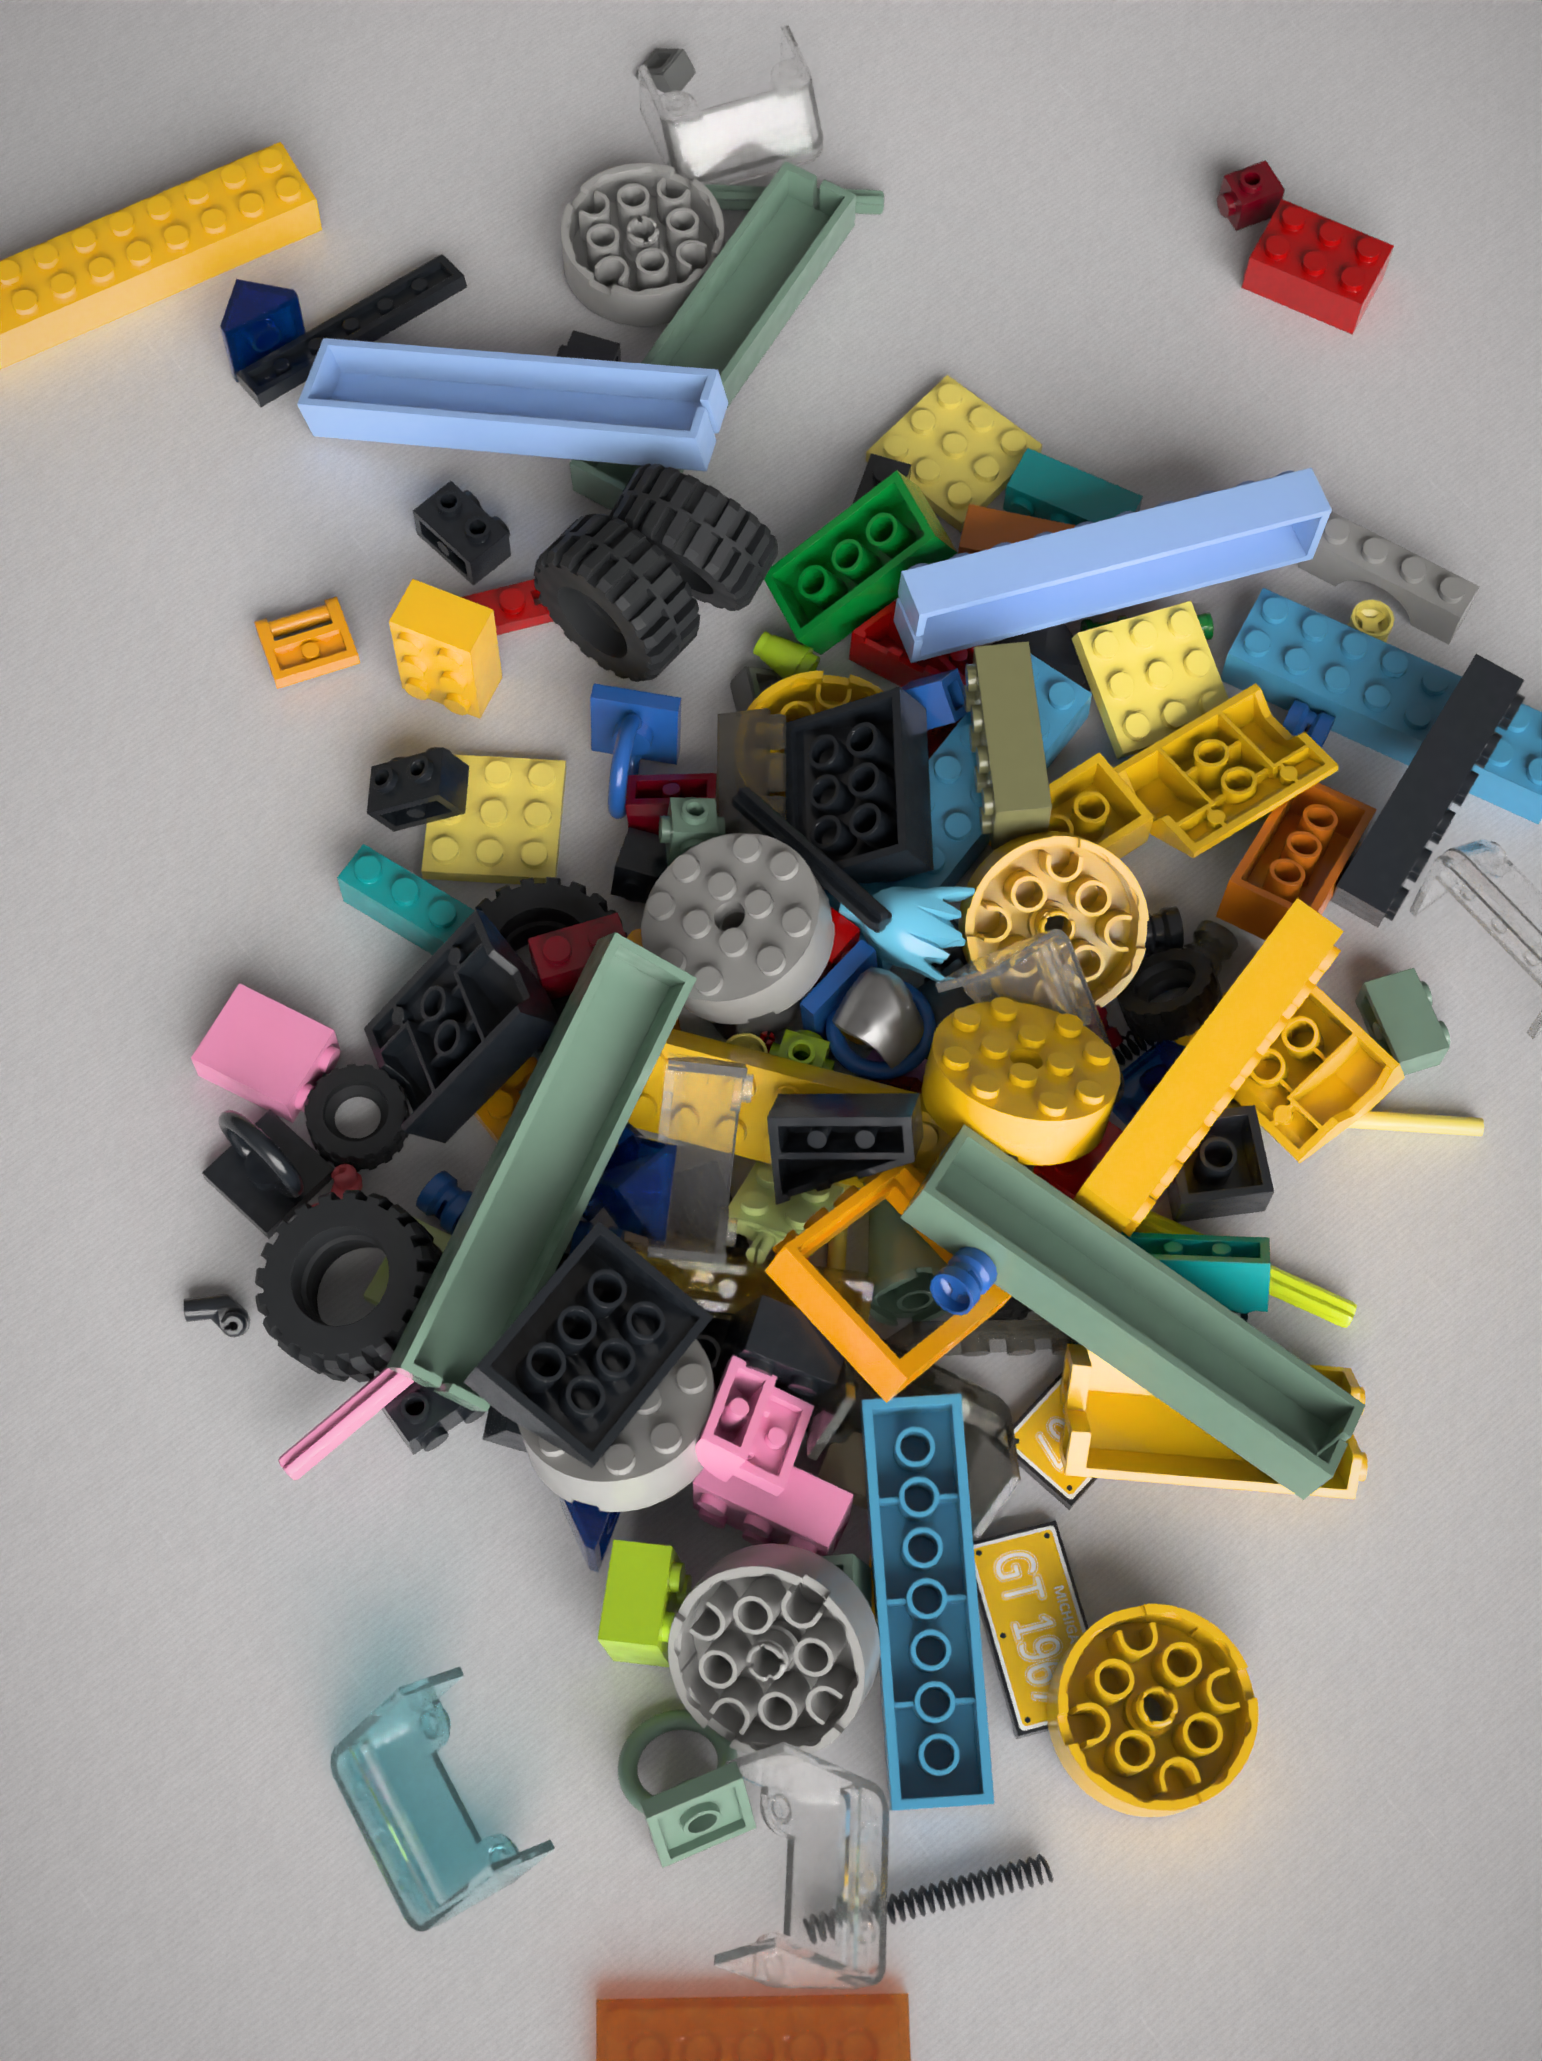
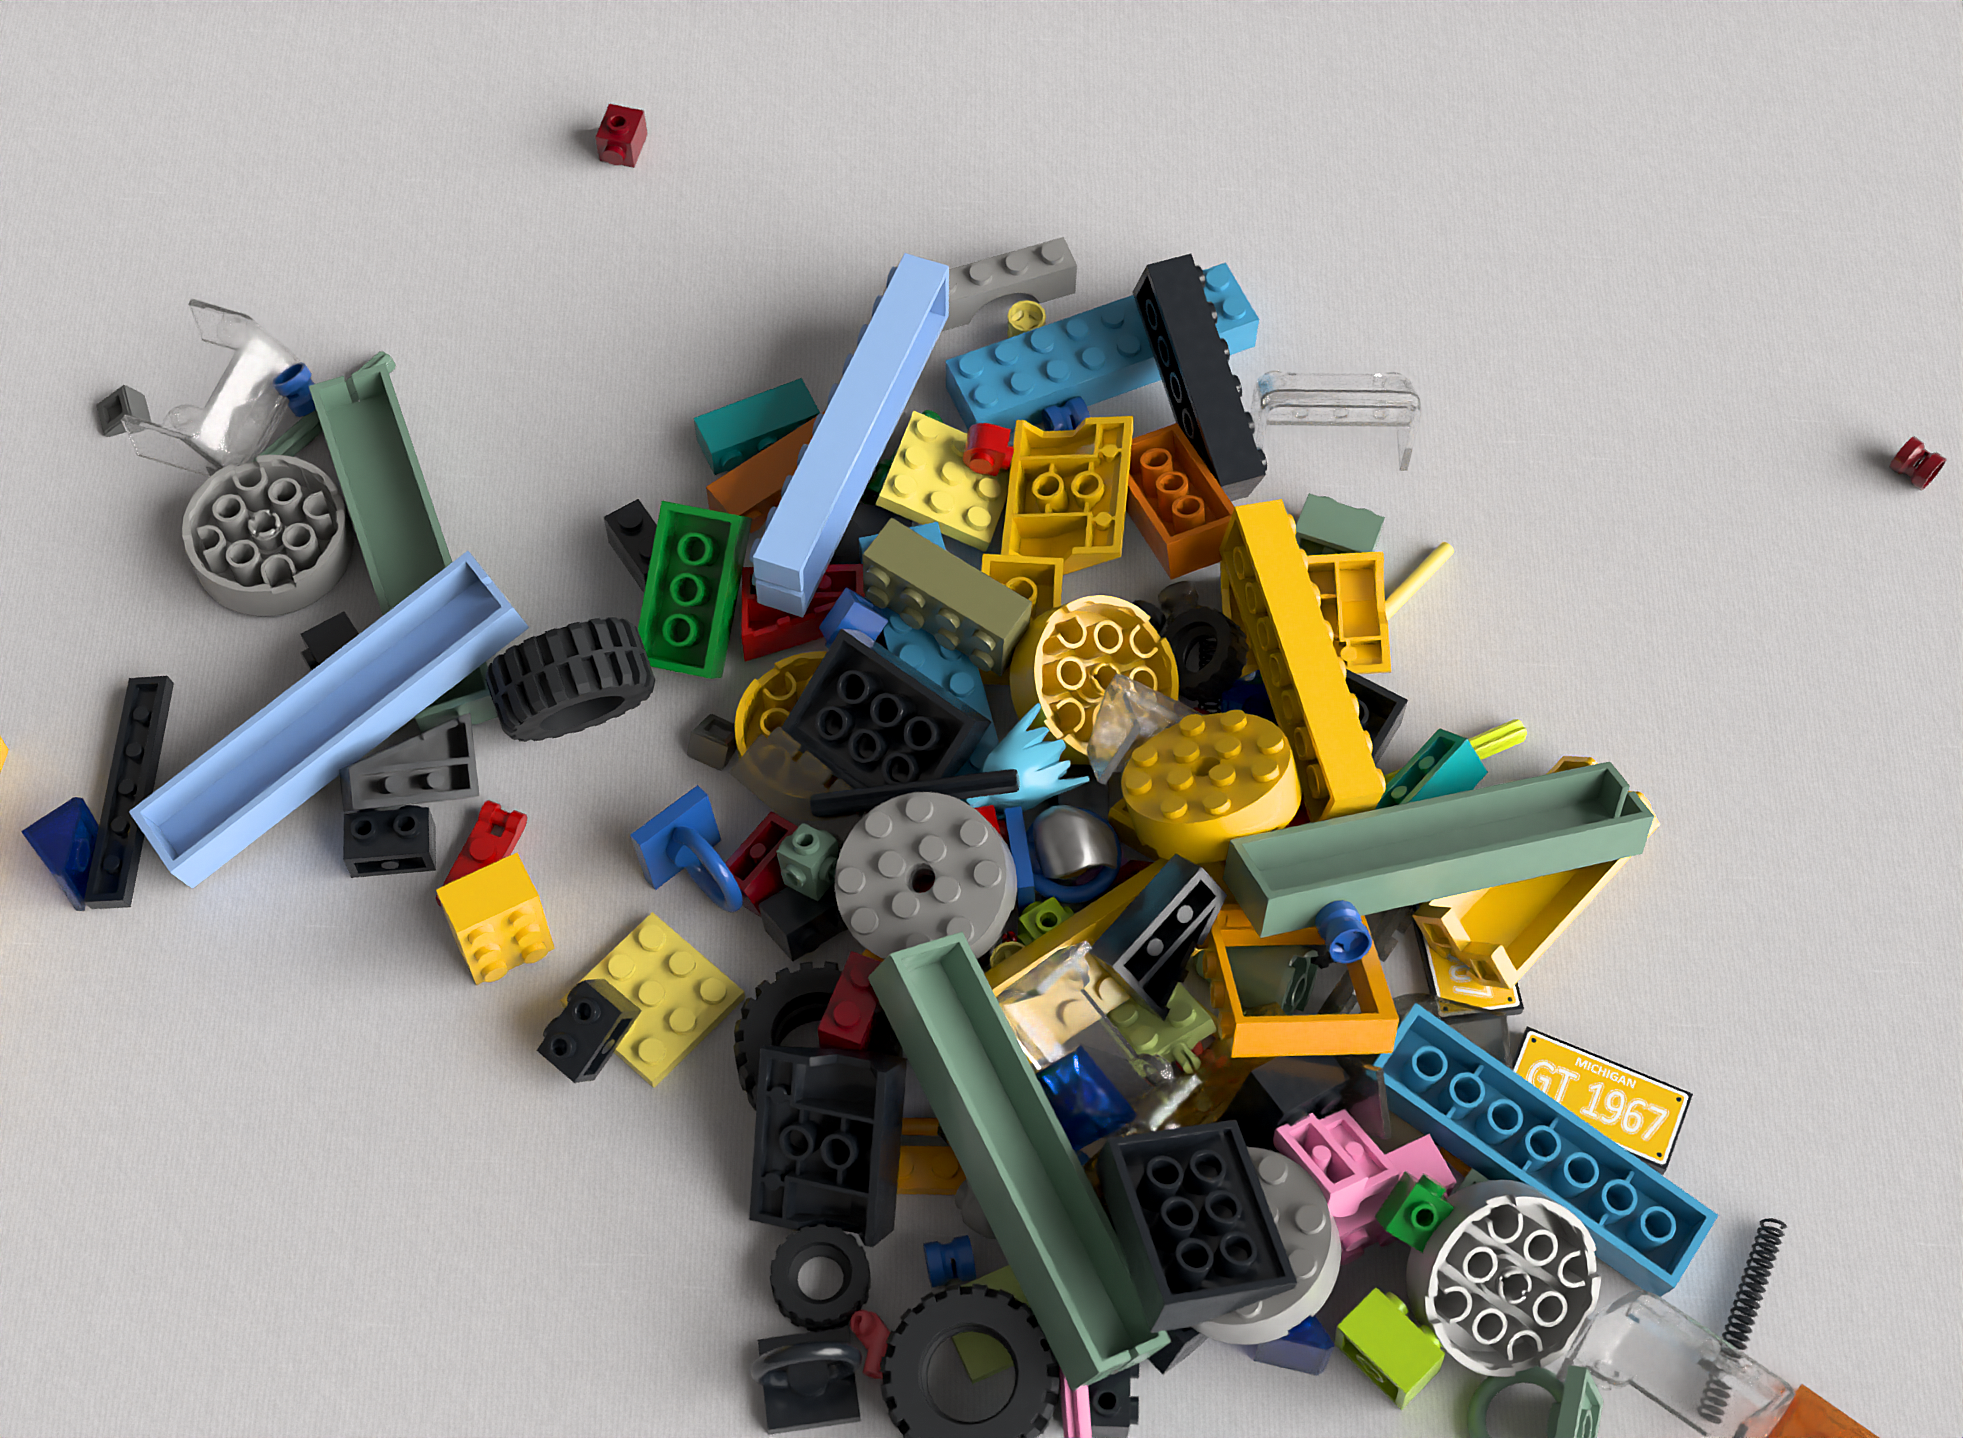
camera: 50 degrees left, 5 degrees down
bright pink brick [191,983,341,1123] -> none
light orange plate [254,596,360,689] -> none
teal brick [337,844,475,955] -> none
black tyre [534,513,700,682] -> none
lime cone [753,631,820,679] -> none
light yellow plate [866,375,1042,532] -> none
yellow brick [1047,1604,1259,1817] -> none
red brick [1242,199,1394,335] -> none
none -> blue wheel [272,362,317,417]
none -> black wedge [339,712,480,812]
none -> red plate [963,423,1014,477]
none -> green brick [1374,1171,1454,1253]

